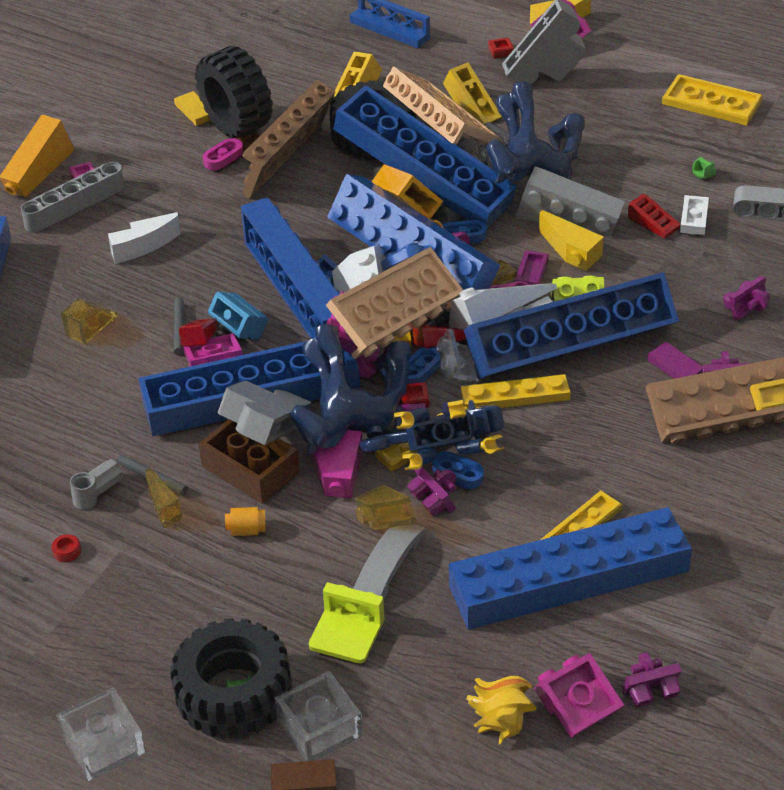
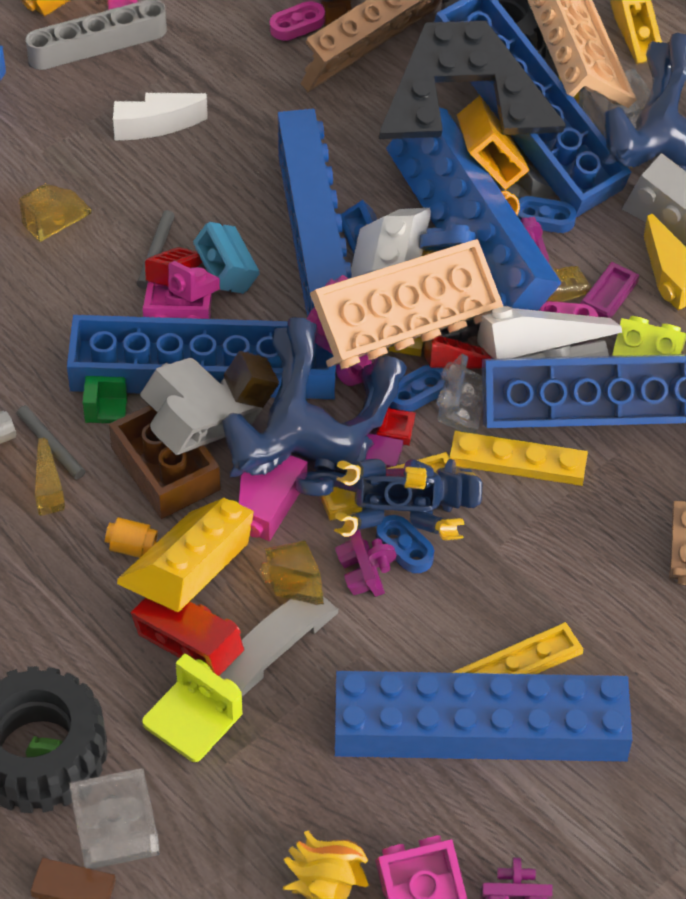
camera: 15 degrees right, 10 degrees up
none -> green panel [83,376,128,423]
none -> yellow slope [117,498,254,612]
none -> red brick [130,598,244,676]
none -> dark pink bracket [168,261,220,302]
none -> dark brown panel [224,351,280,408]
none -> black wing [378,21,566,140]

